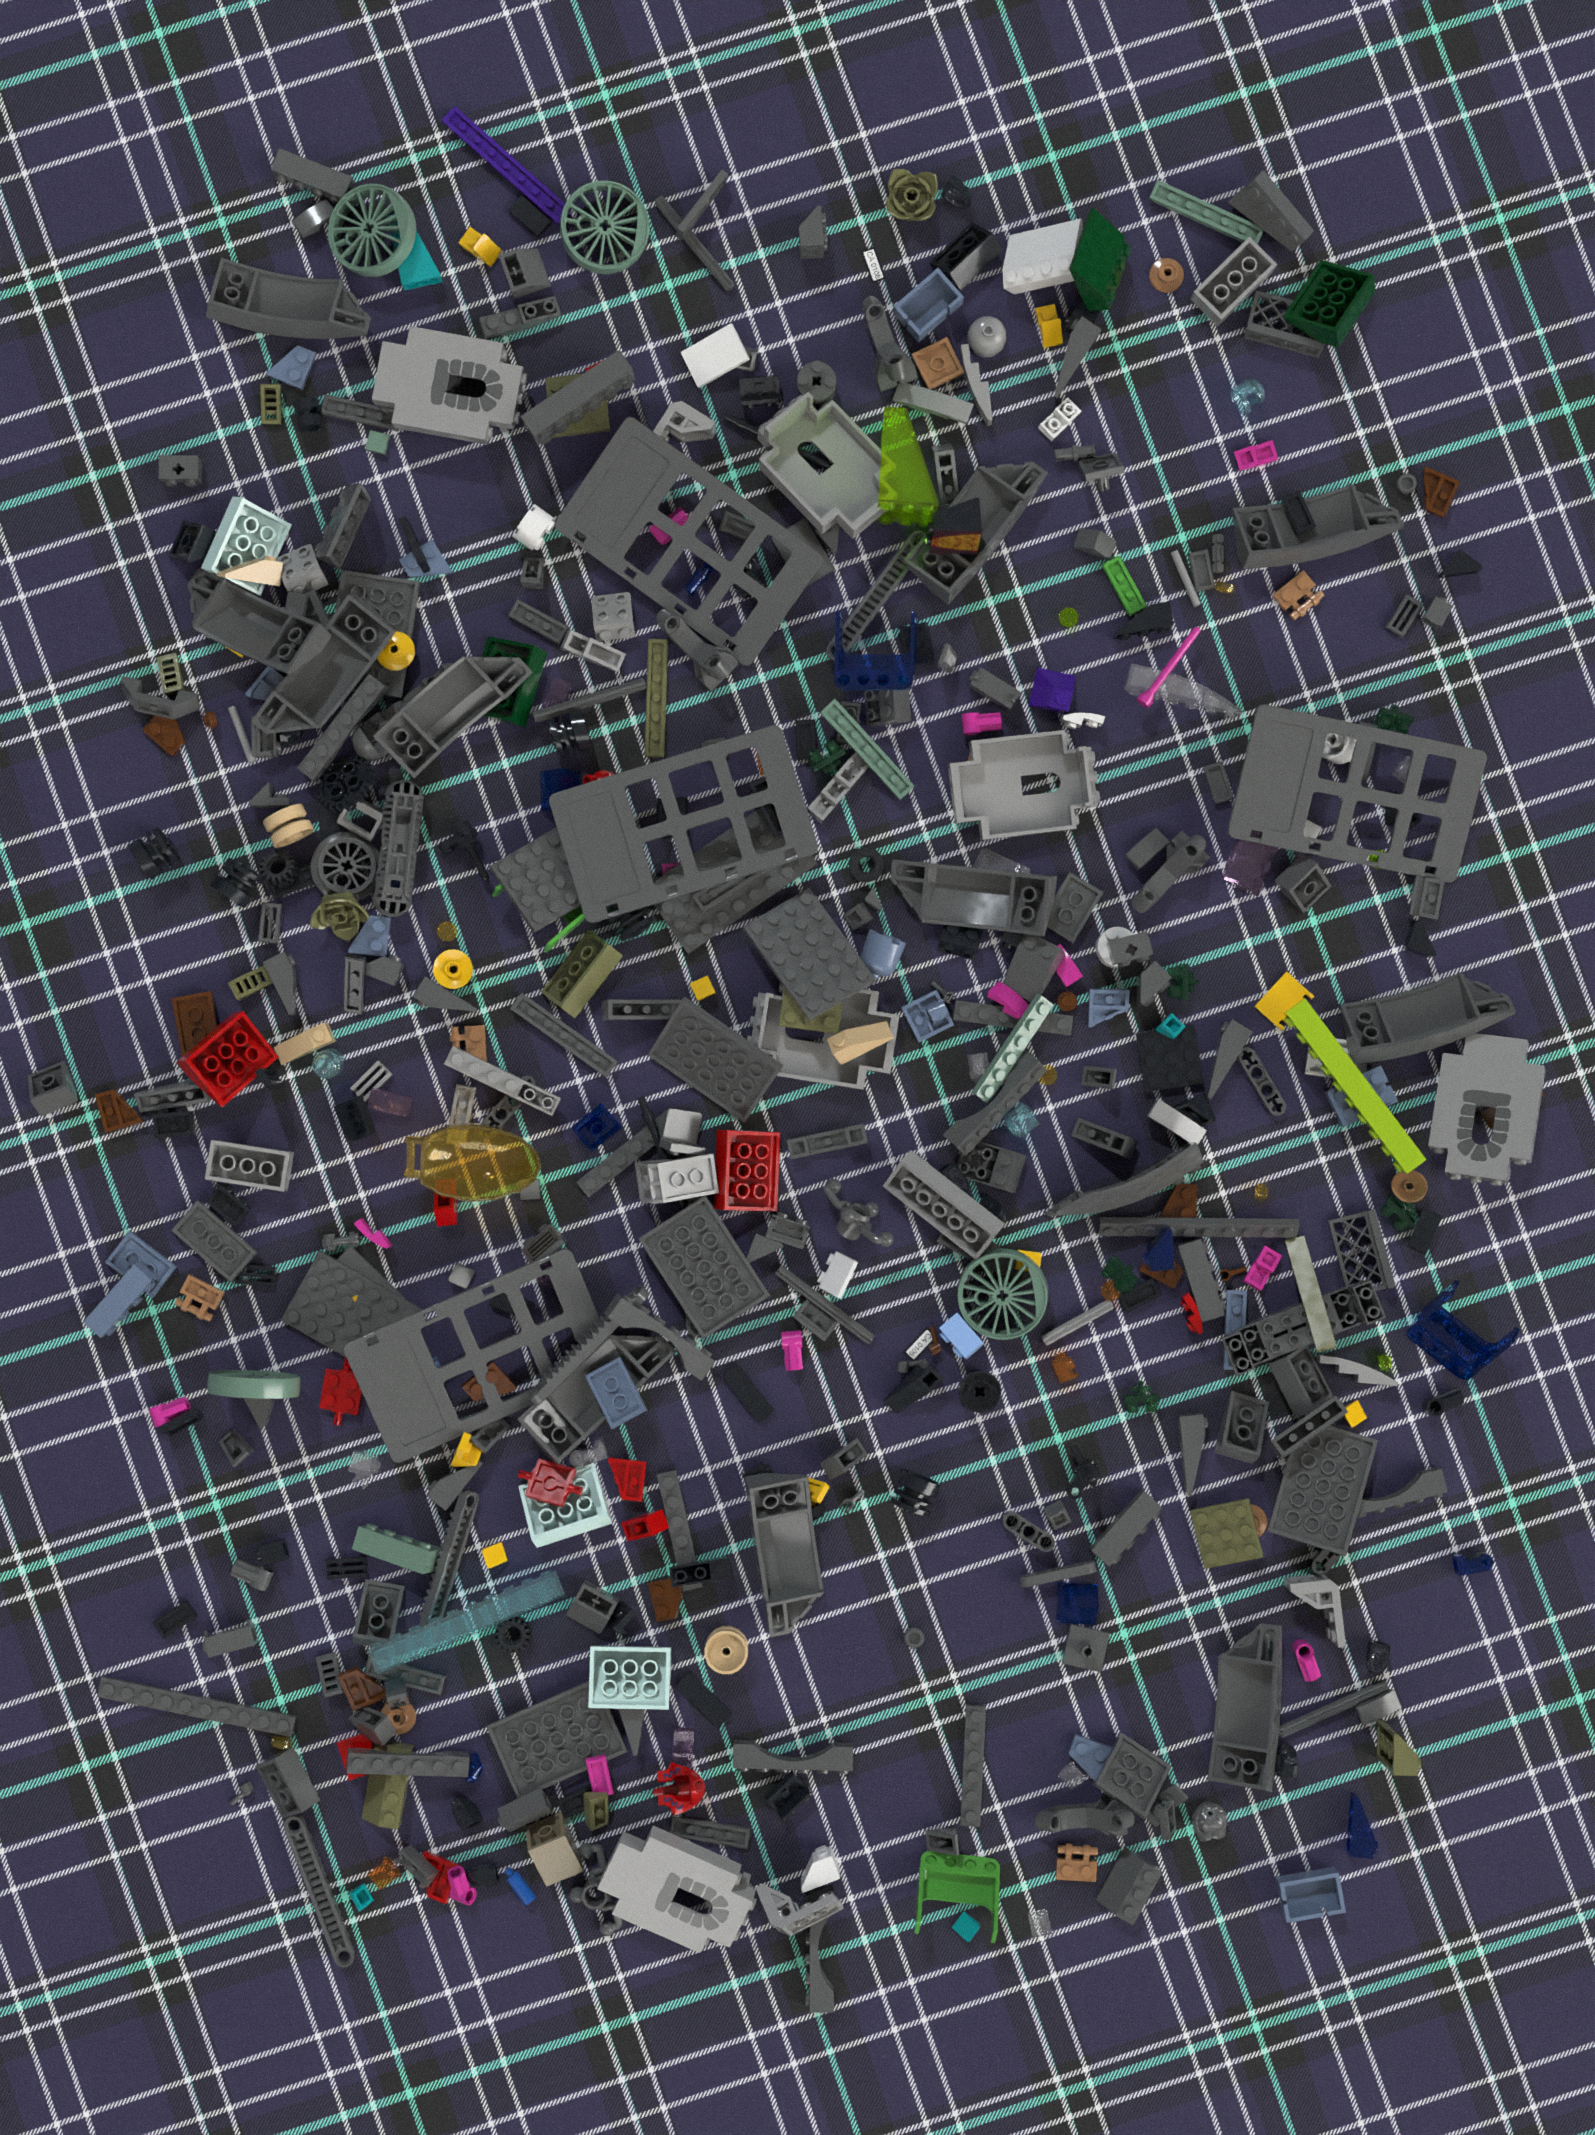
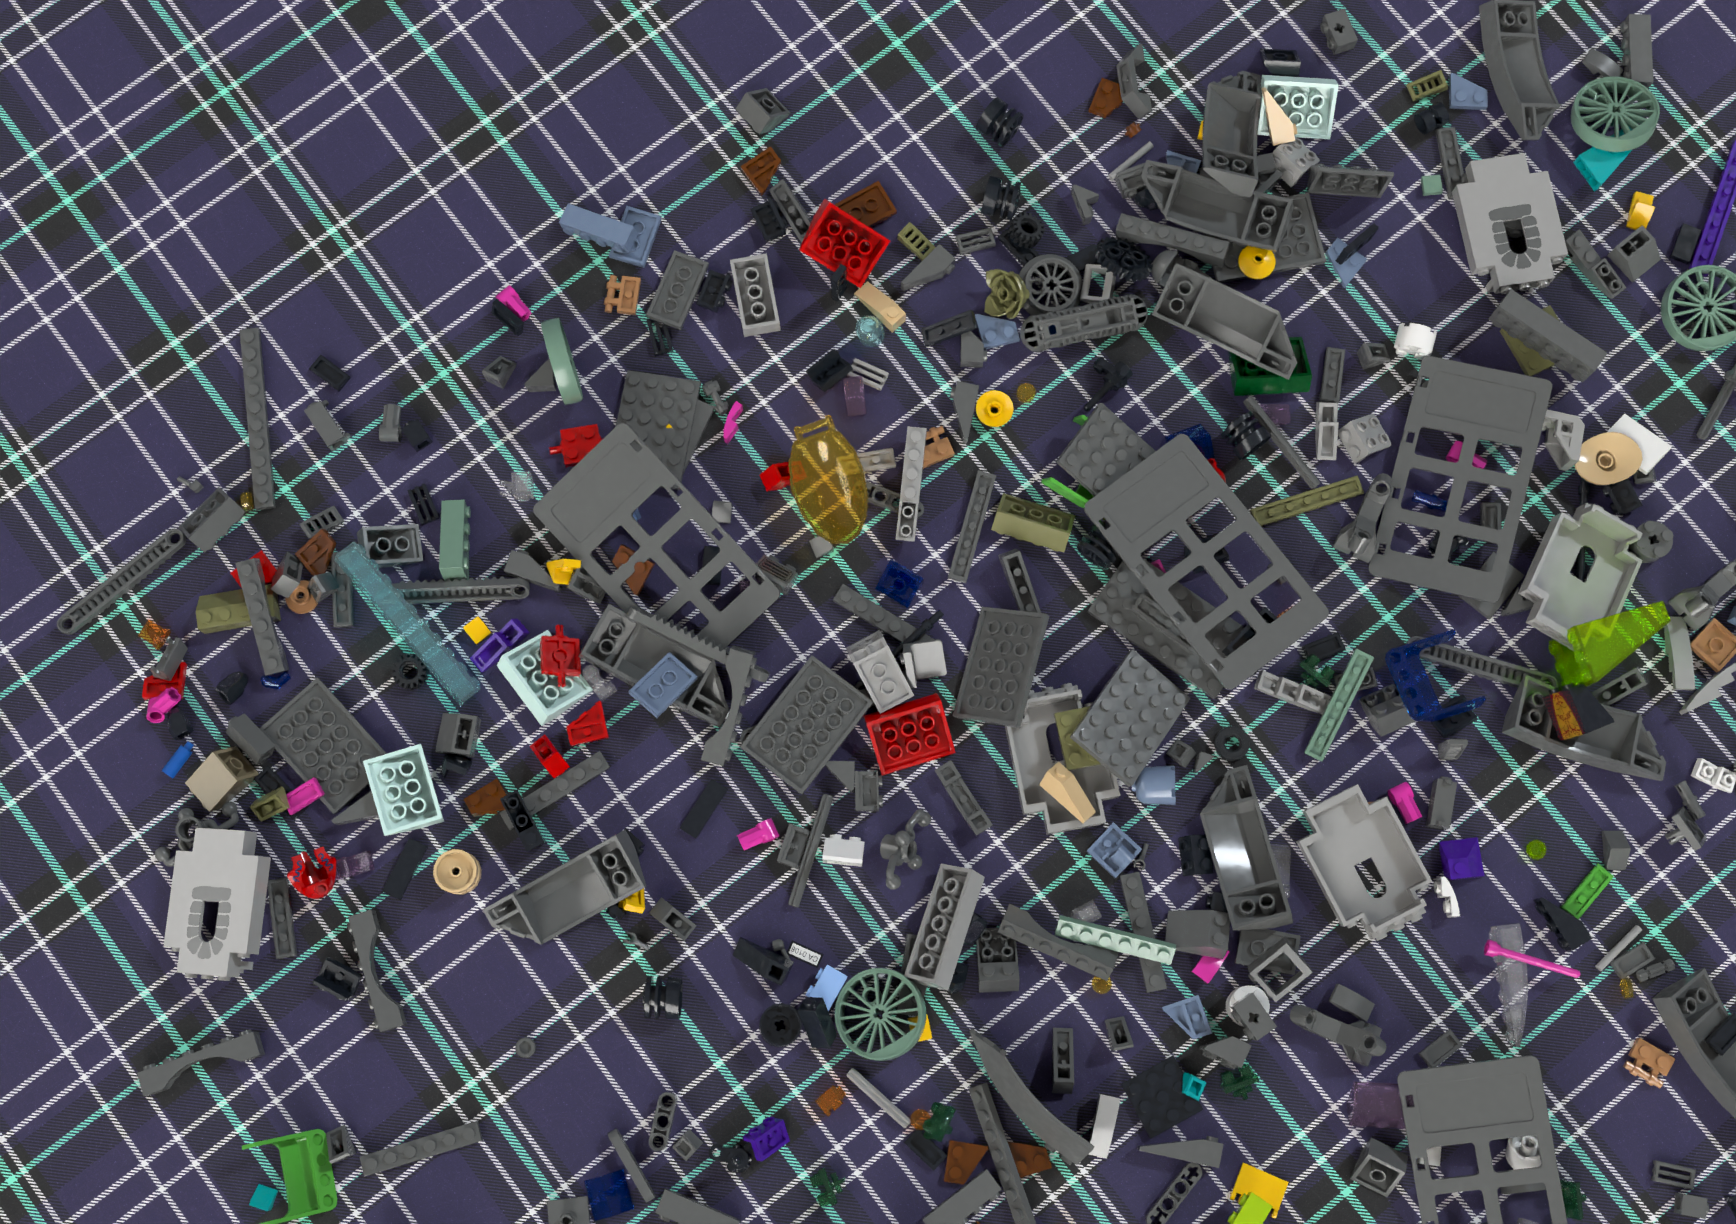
camera: 65 degrees right, 10 degrees down
olive slope [157,653,185,696] -> none
tan wheel [263,804,314,848] -> none
teal slope [349,1883,374,1912] -> none
yellow slope [690,975,716,1001] -> none
light grey bracket [755,1884,844,1936] -> none
white slope [801,1845,840,1893] -> none
reddish brown hand [928,1326,941,1355] -> none
dark pink slope [987,981,1029,1020] -> none
clear light blue helmet [1004,1102,1040,1138] -> none
reddish brown plate [1057,992,1077,1011] -> none
clear blue slope [1144,1226,1174,1271] -> none
black slope [1174,1093,1216,1127] -> none
red slope [1180,1292,1203,1335] -> none
none -> dark purple slope [469,619,530,673]
none -> dark purple bracket [743,1117,790,1162]
none -> black brick [797,997,837,1048]
none -> window [1247,937,1313,1002]
none -> tan hat [1574,432,1643,485]

